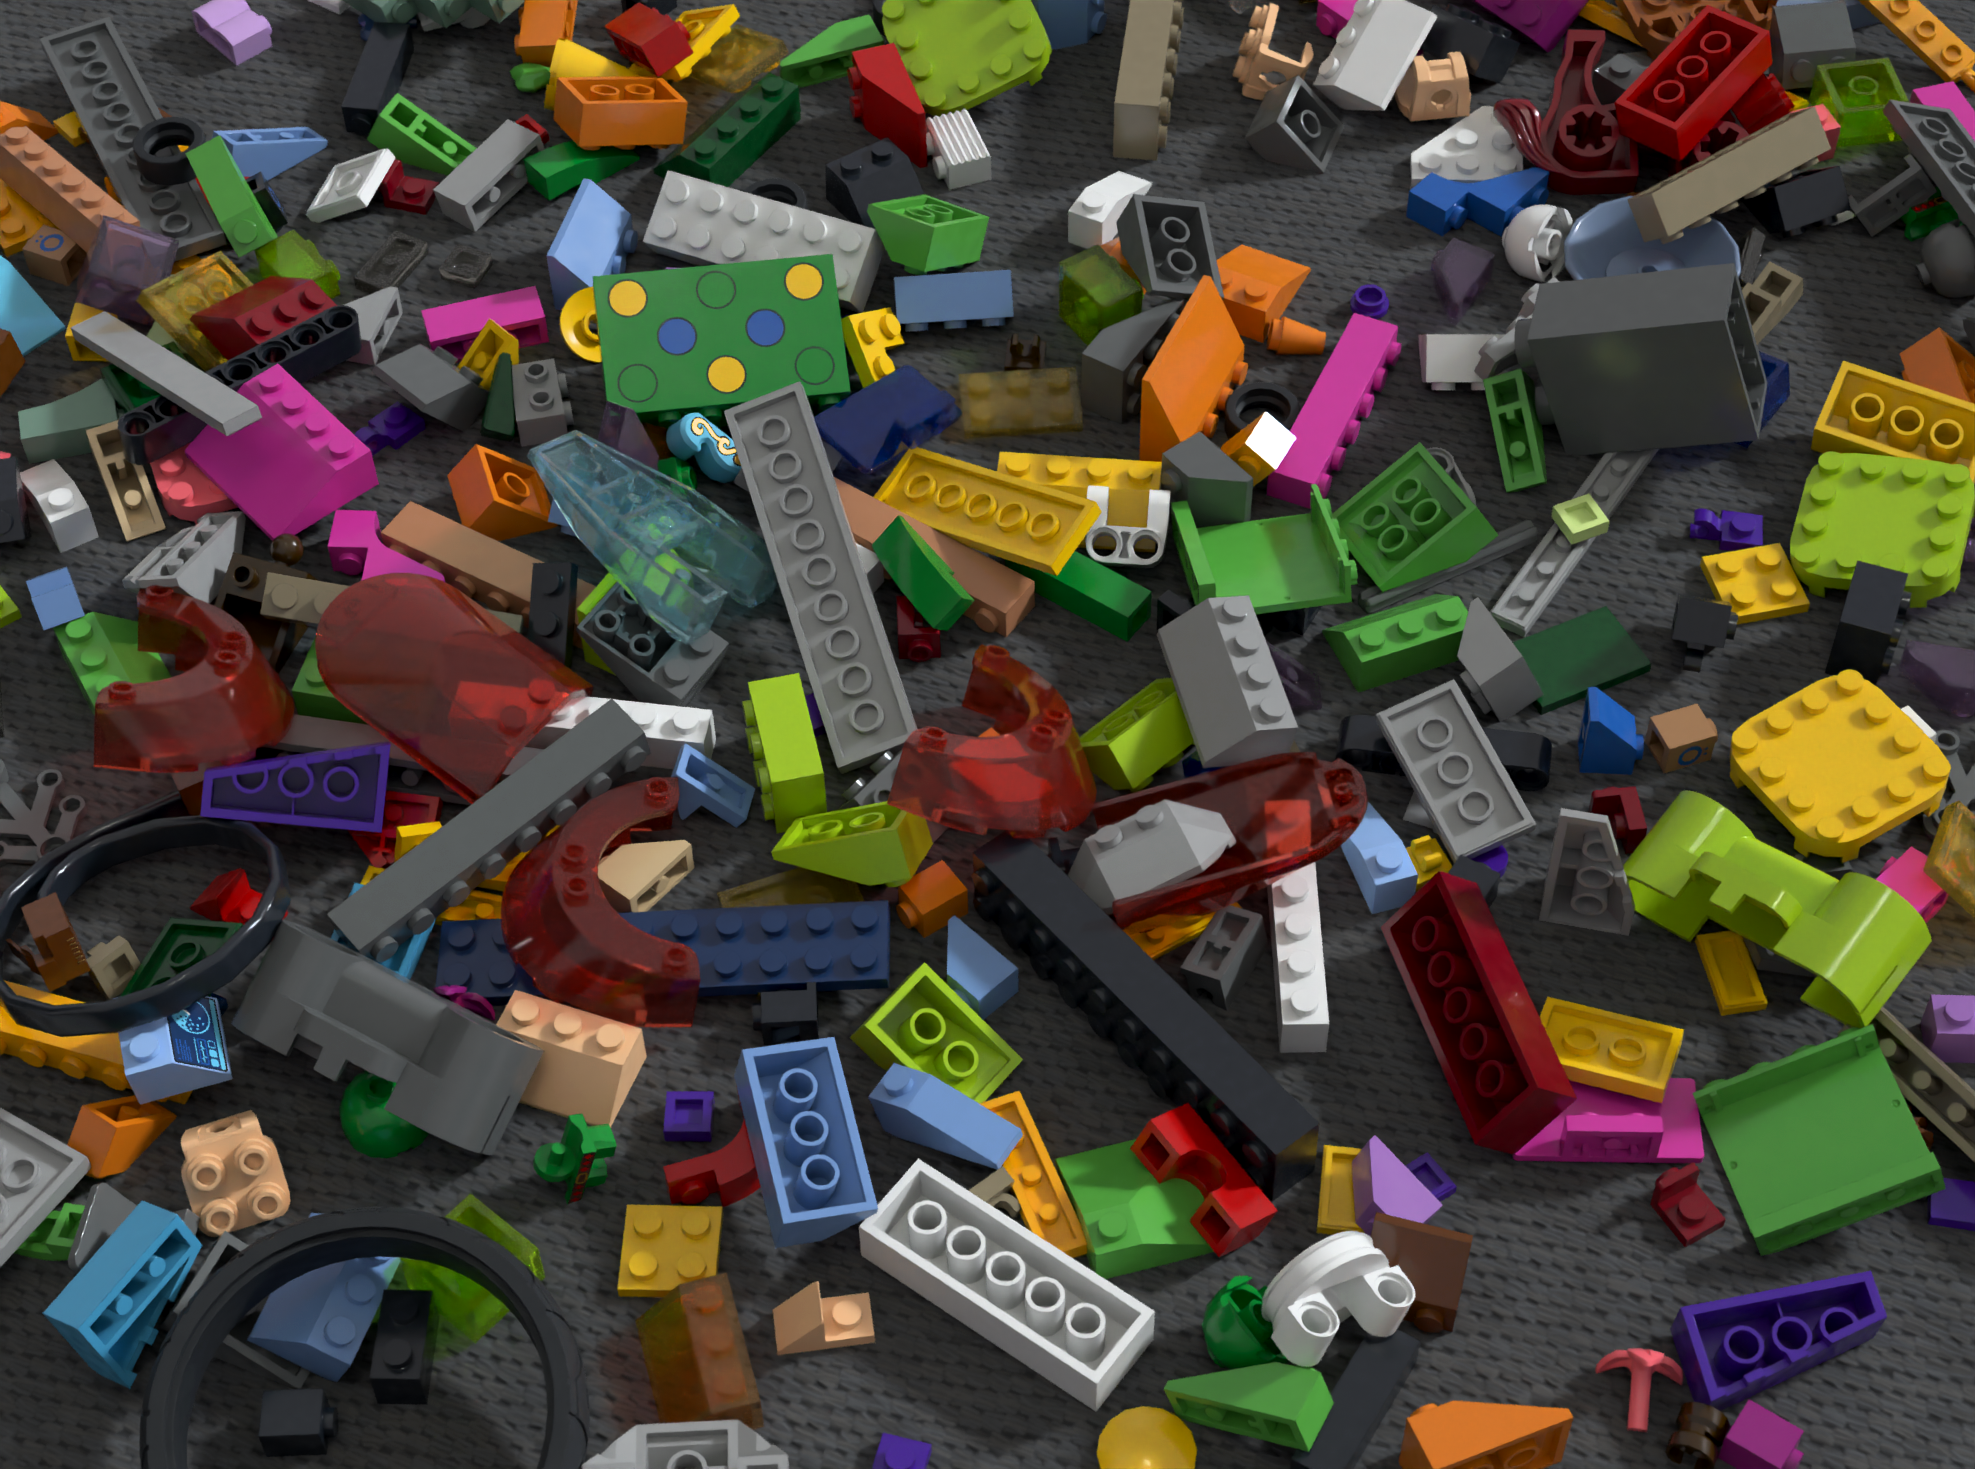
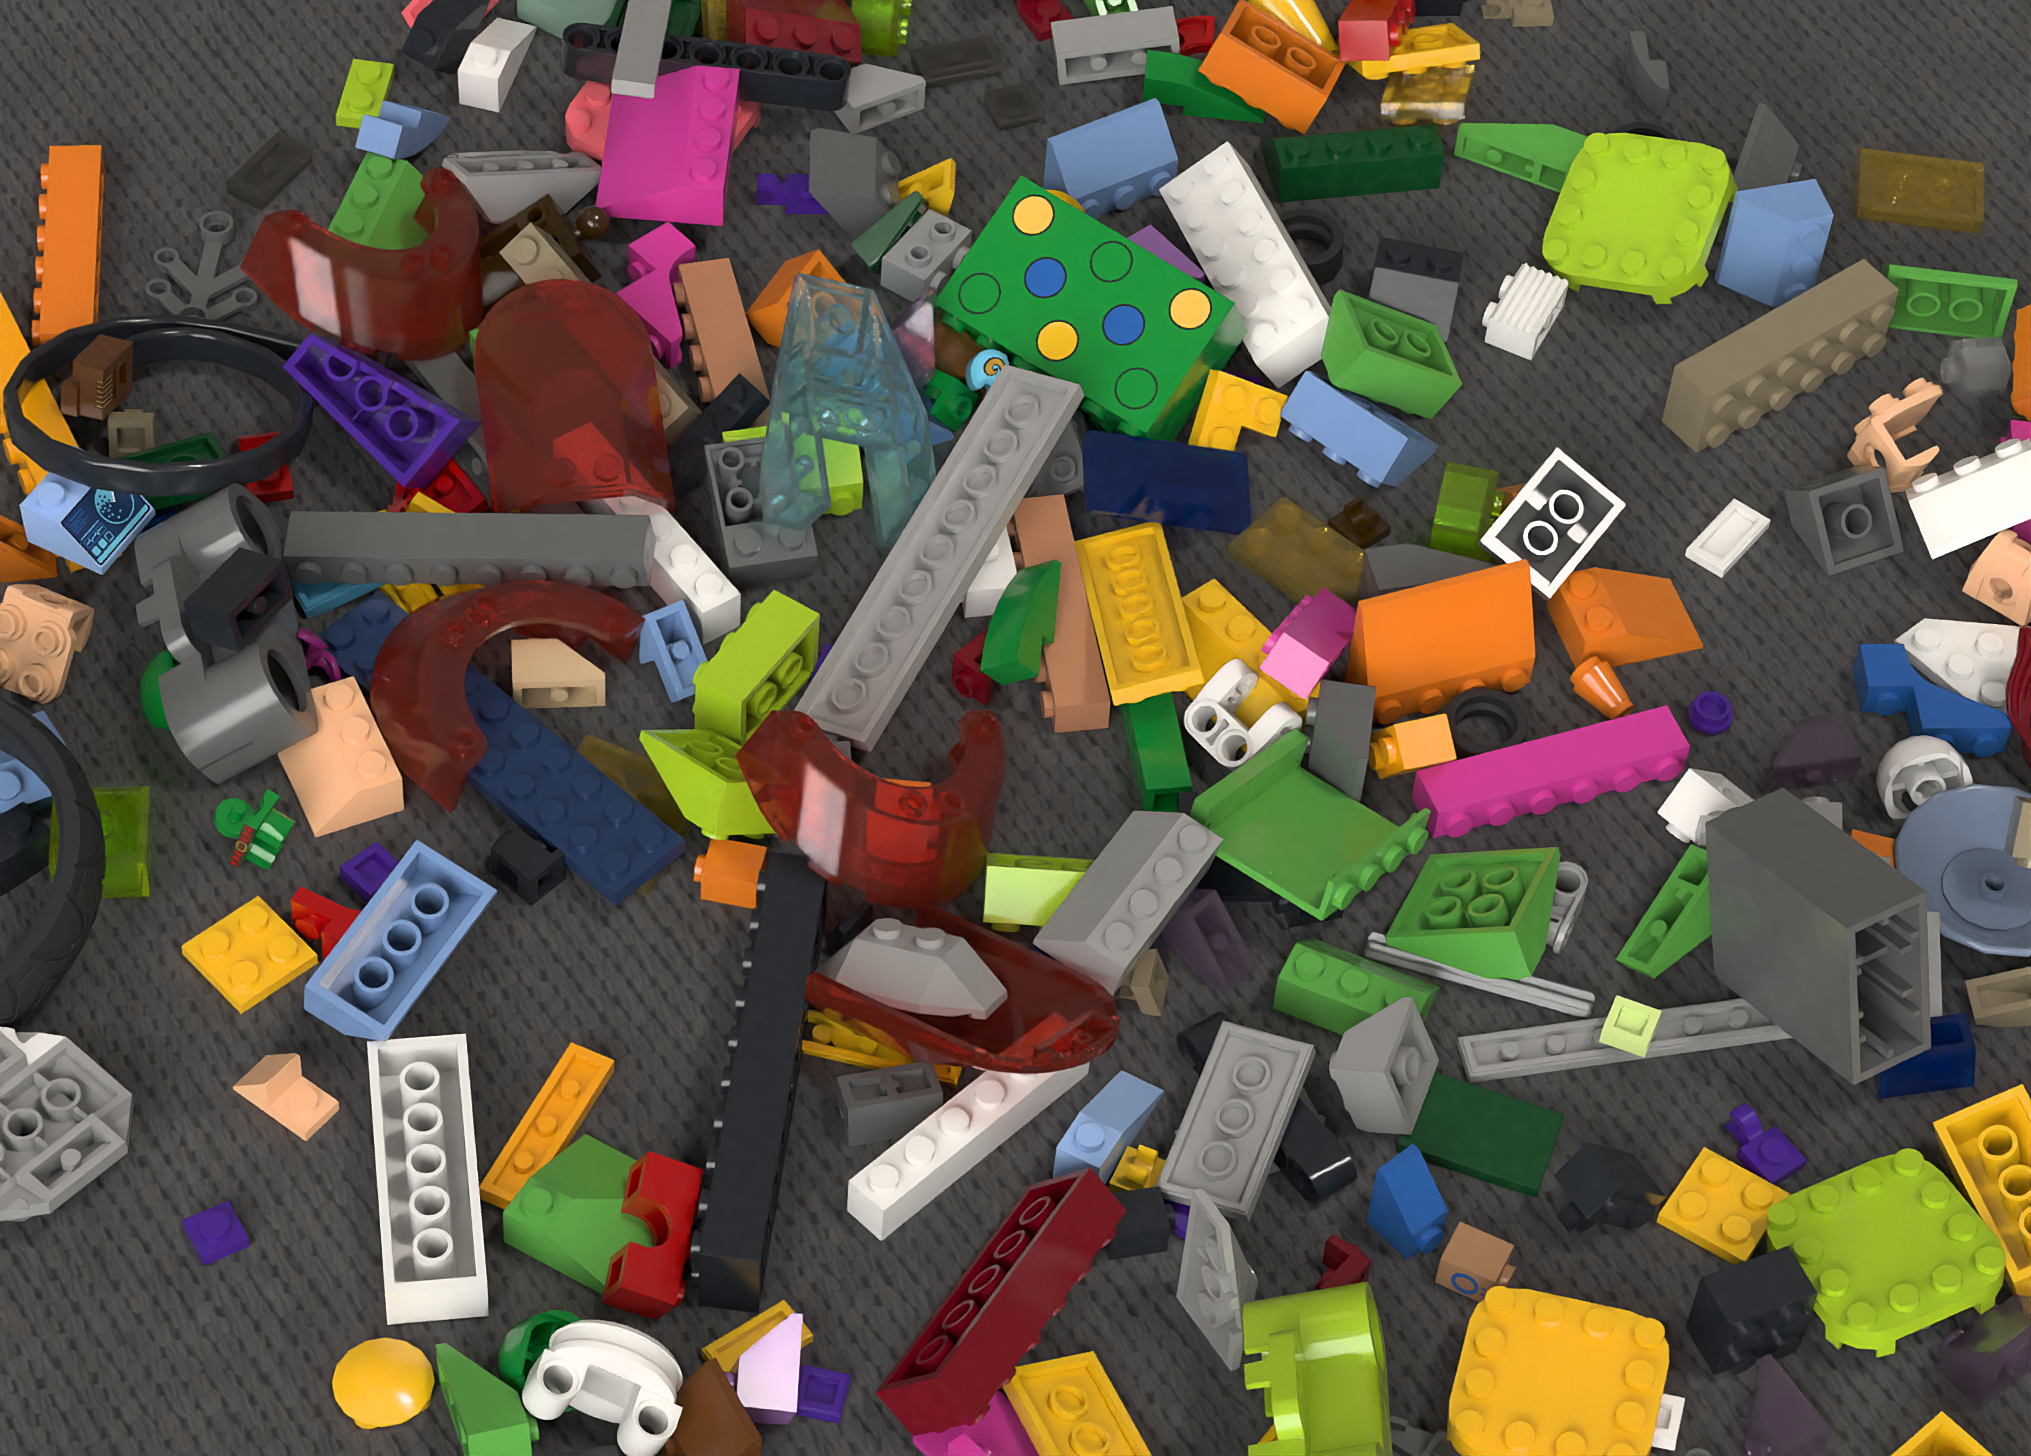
camera: 40 degrees right, 0 degrees up
tan slope [85,420,166,542] -> none
dark pink brick [421,286,549,362] -> none
clear orange slope [635,1272,764,1430] -> none
red slope [847,43,927,168] -> none
lime slope [850,962,1023,1104] -> none
medium blue slope [868,1063,1023,1170] -> none
medium blue slope [947,915,1018,1020] -> none
dark tan tile [968,1166,1021,1219] -> none
white slope [1068,171,1152,250] -> none
none -> black brick [183,547,294,652]
none -> dark pink brick [1260,587,1357,700]
none -> white tile [1685,498,1771,578]

